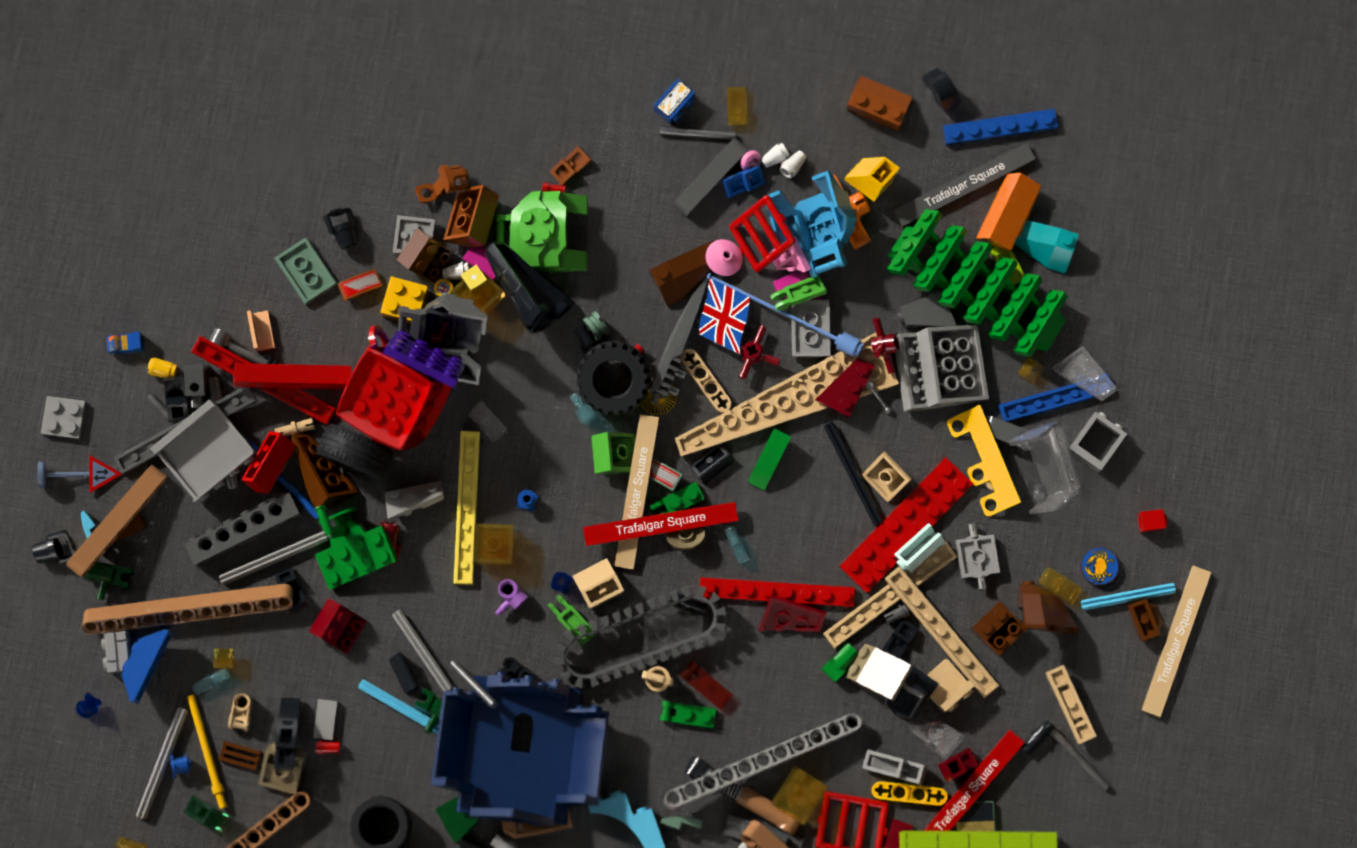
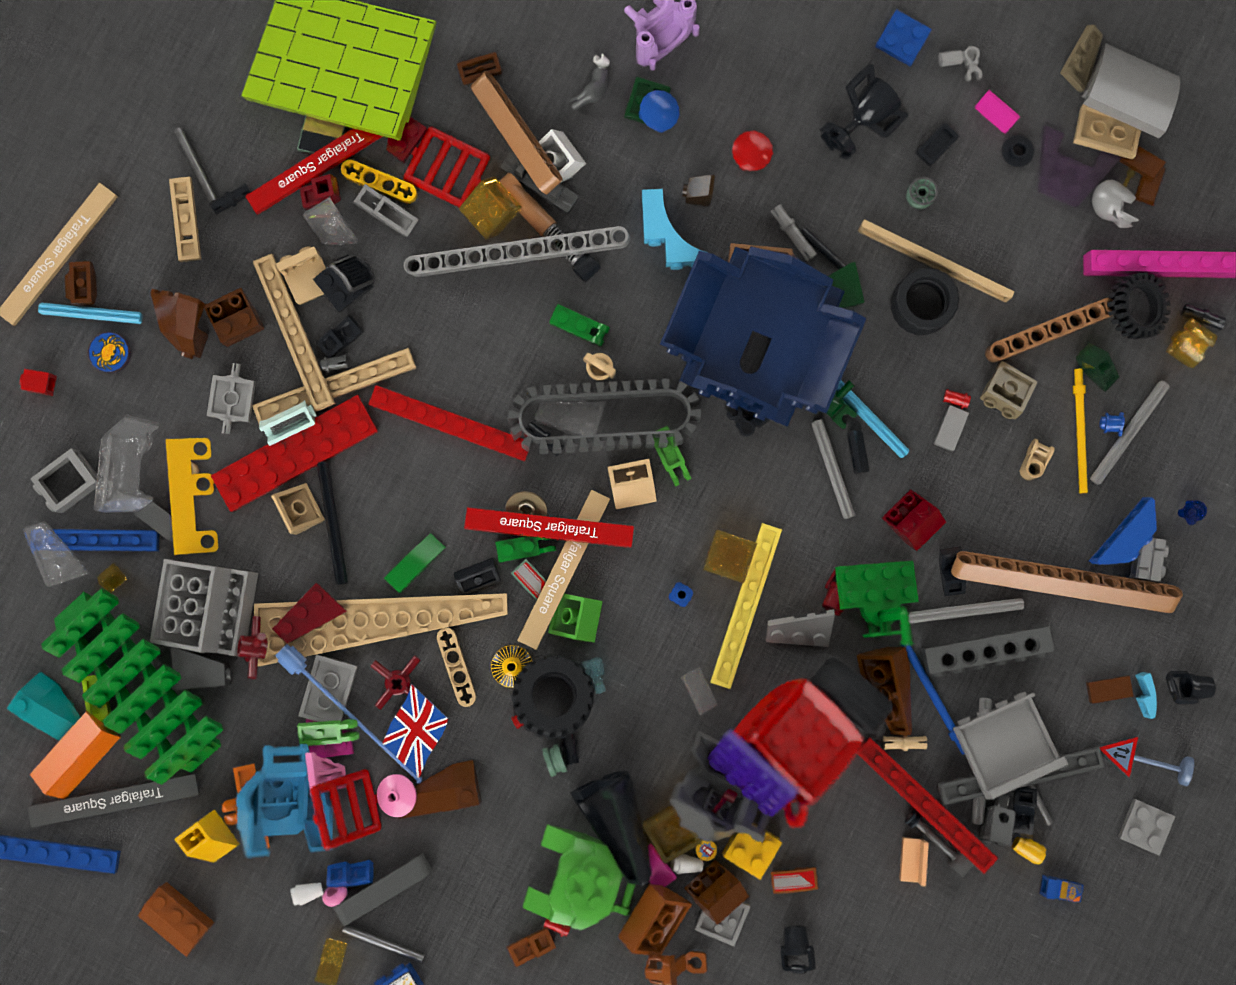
camera: 165 degrees left, 5 degrees up
medium nougat beam [66,465,168,578] -> none
dark green piece [77,561,134,601] -> none
clear light blue axle [192,667,231,695] -> none
clear yellow slope [213,648,235,668] -> none
reddish brown tile [218,741,262,770] -> none
red brick [233,363,352,389] -> none
red brick [241,431,296,494] -> none
black slope [274,697,301,771] -> none
sand green tile [275,238,338,305] -> none
flat silver bar [450,660,498,709] -> none
light yellow tile [461,265,488,292] -> none
medium lavender piece [496,579,529,616] -> none
clear blue brick [551,572,573,594] -> none
dark grey piece [649,277,708,404] -> none
sand green slope [661,817,703,829] -> none
clear red plate [679,660,733,710] -> none
clear light blue axle [724,526,749,564] -> none
dark red wing [758,594,826,632] -> none
white cone [780,151,807,178] -> none
green piece [821,643,858,683] -> none
slope [846,644,913,701] -> none
flat silver hinge [866,381,892,414] -> none
black brick [922,67,961,111] -> none
clear yellow slope [1037,567,1082,605] -> none

